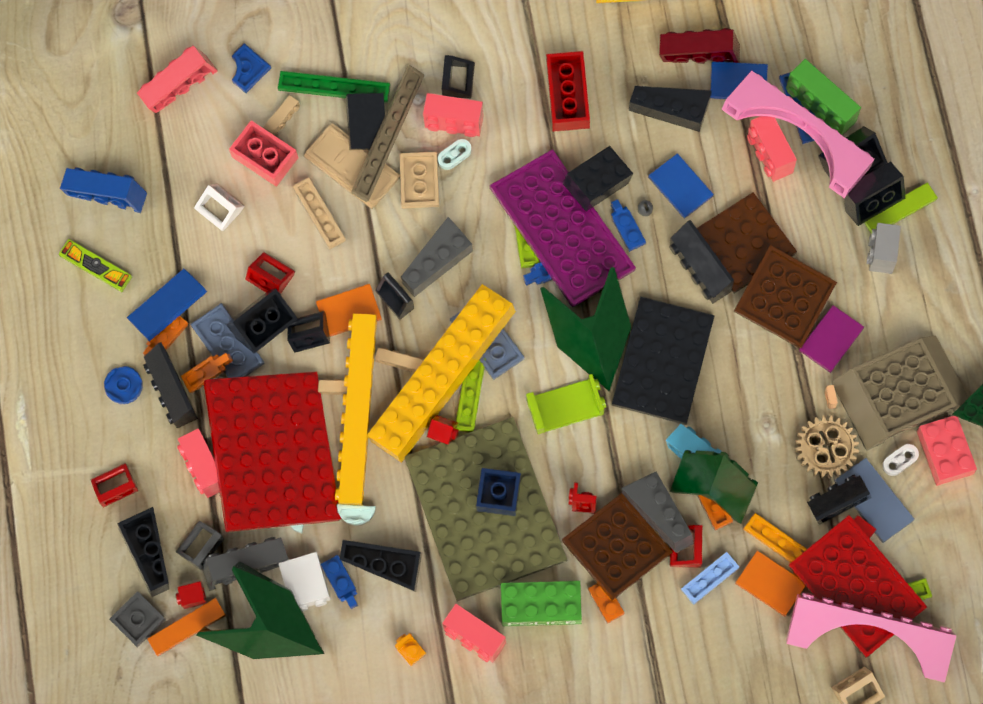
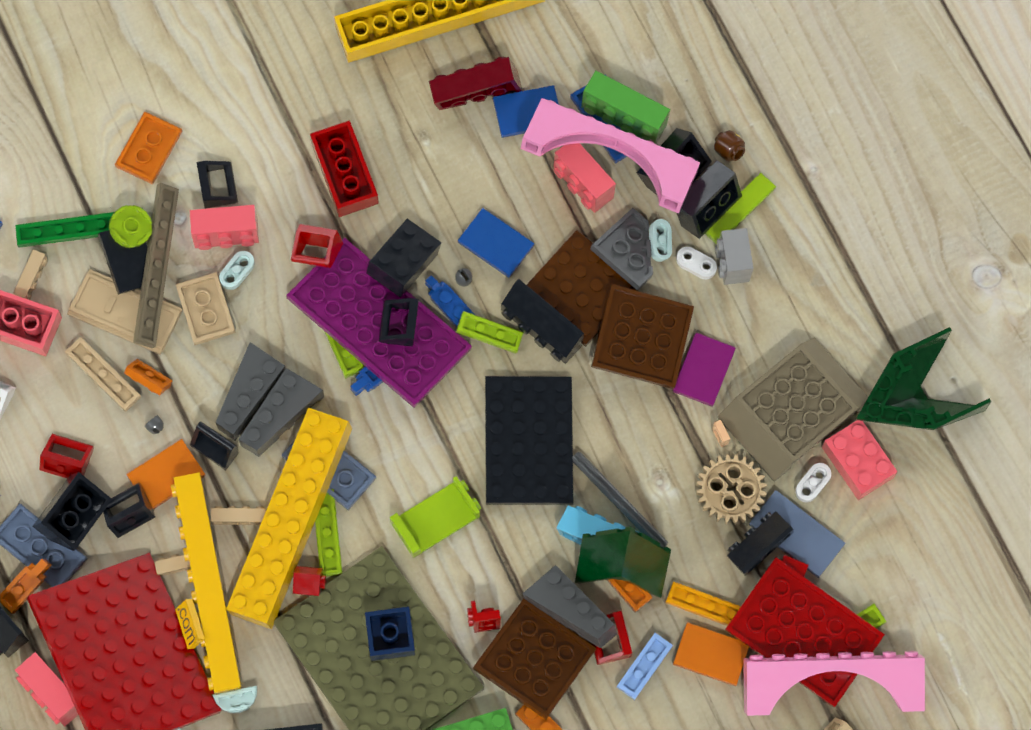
camera: 25 degrees left, 0 degrees up
dark green windscreen [540,267,631,392] -> none
black wedge [629,86,712,132] -> none
none -> lime tile [109,205,152,248]
none -> orange tile [115,112,183,185]
none -> orange plate [124,359,173,396]
none -> dark grey hinge [145,415,164,434]
none -> yellow tile [175,599,205,649]
none -> dark grey wedge [239,368,324,457]
none -> red tile [291,224,343,268]
none -> black tile [379,298,419,347]
none -> lime tile [456,311,524,354]
none -> dark grey axle [572,452,668,548]
none -> dark grey plate [590,208,653,291]
none -> light aqua plate [649,219,672,262]
none -> white plate [676,247,717,280]
none -> reddish brown head [714,130,745,162]

